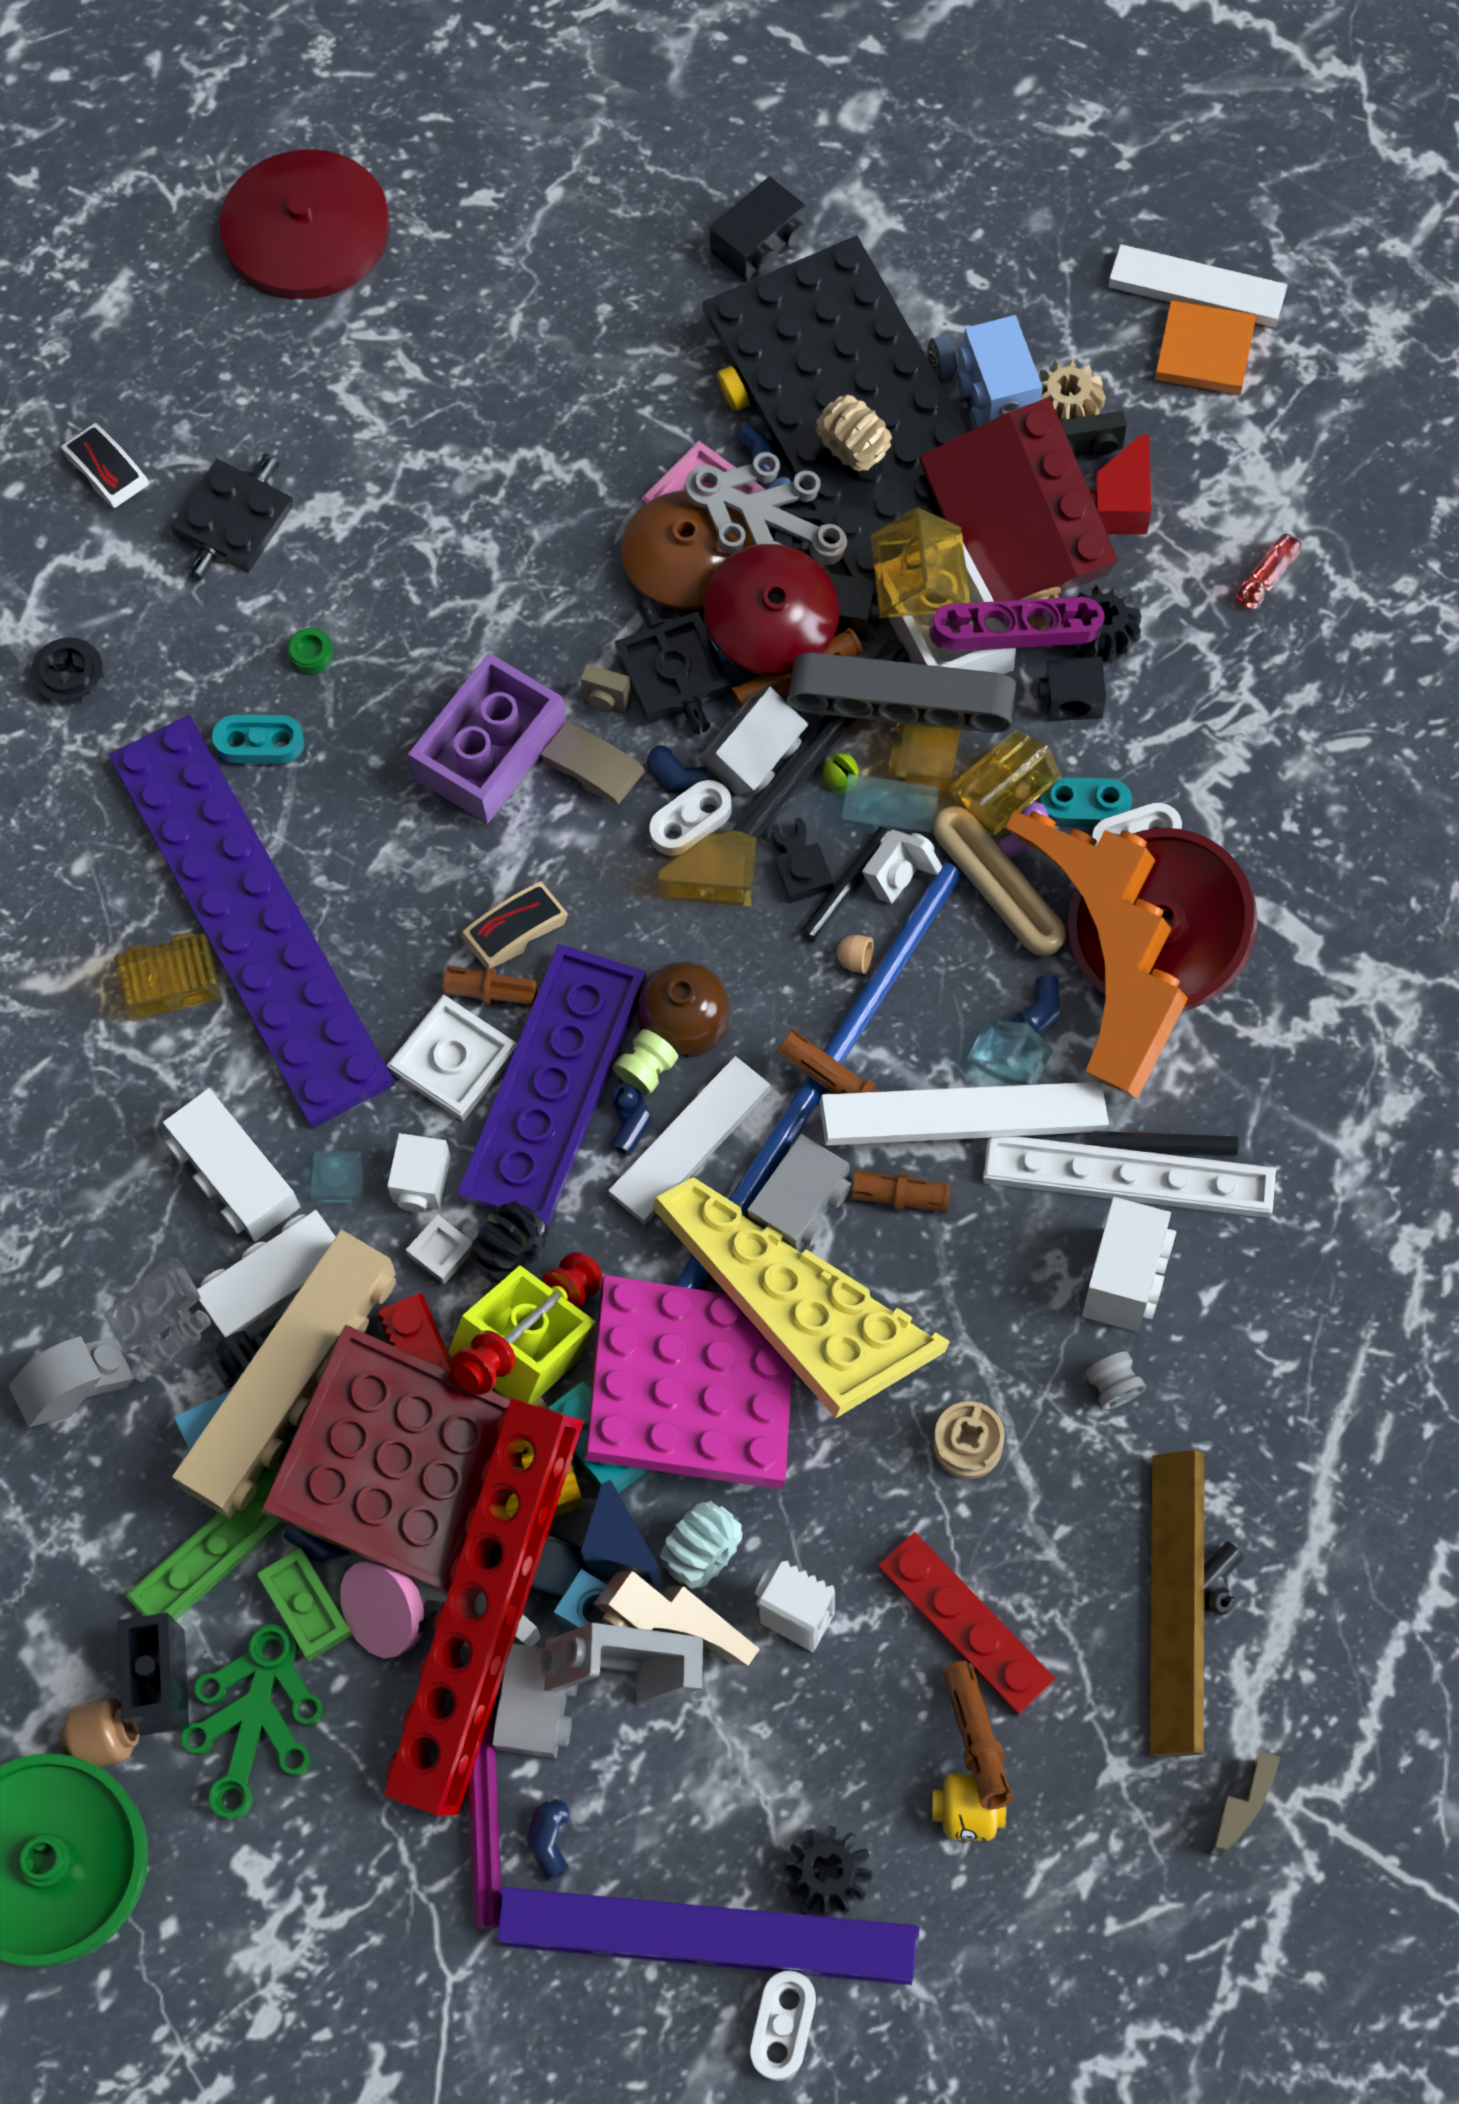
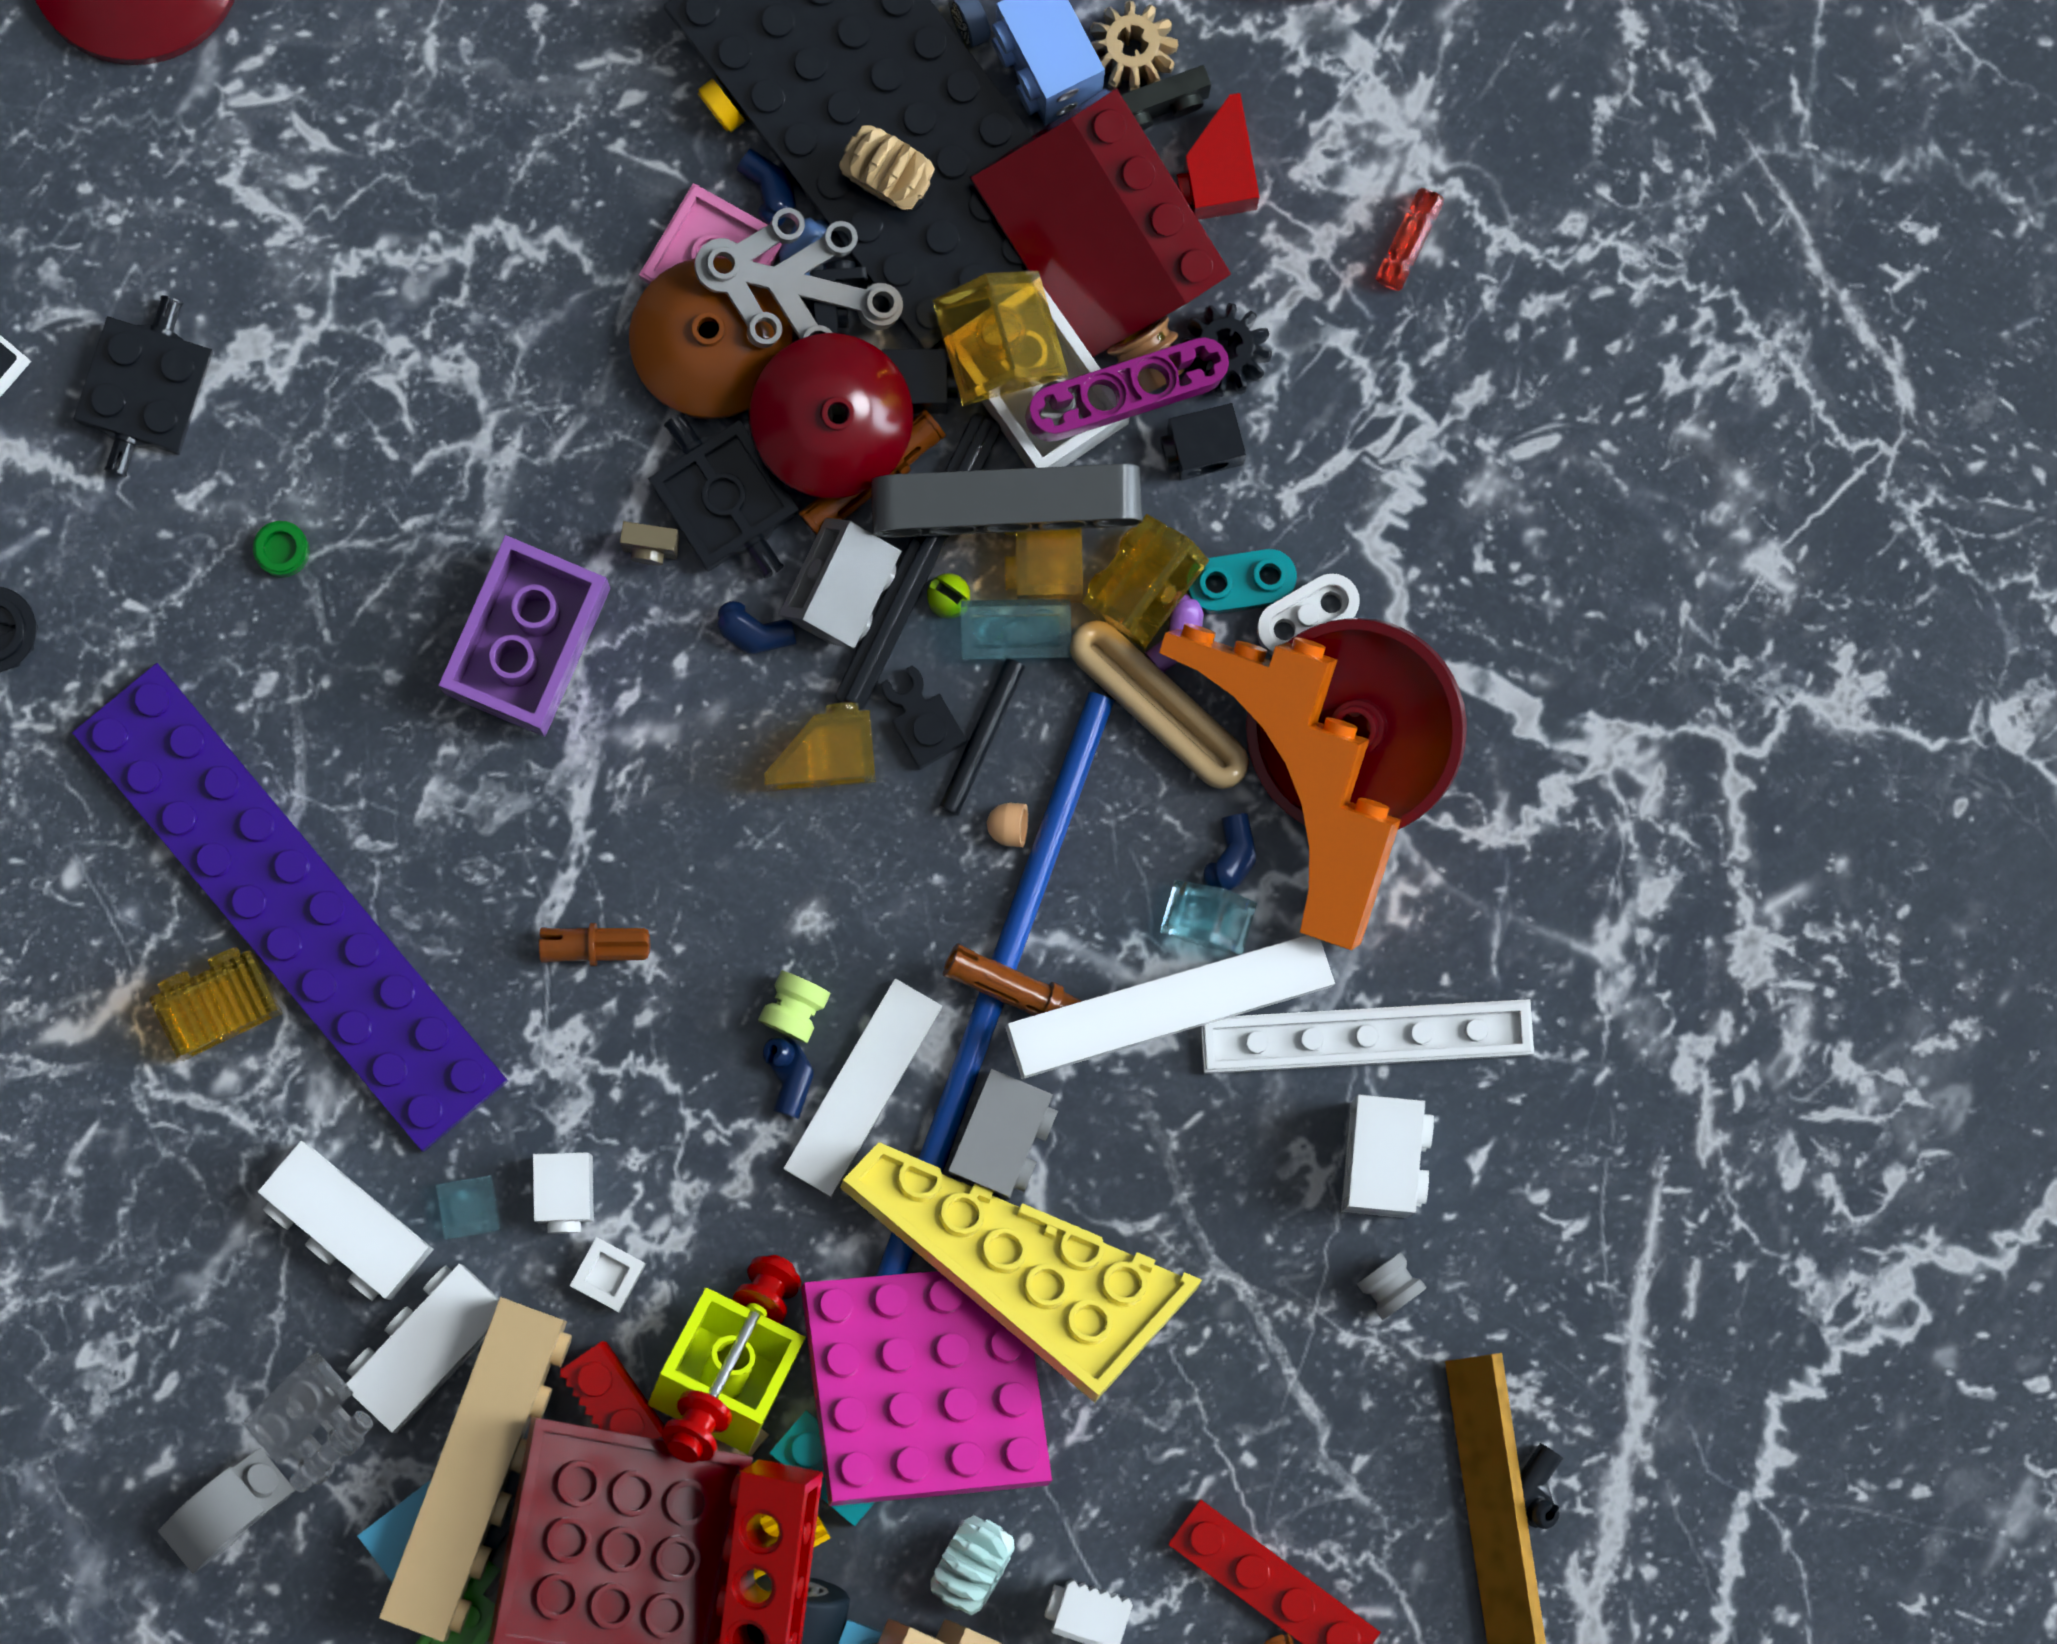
camera: 20 degrees left, 15 degrees up
black gear [211,1331,265,1389] -> none
teal plate [212,715,305,764] -> none
white tile [387,994,517,1122] -> none
dark purple plate [457,943,646,1227] -> none
slope [460,881,568,970] -> none
black gear [469,1201,549,1284] -> none
dark tan slope [540,722,645,805] -> none
dark blue slope [581,1480,664,1592] -> none
reddish brown cylinder [637,961,730,1058] -> none
white plate [649,780,732,856] -> none
dark orange pin [852,1169,951,1213] -> none
white bracket [862,829,942,904] -> none
tan wheel [934,1401,1005,1479] -> none
black bar [1093,1131,1238,1155] -> none

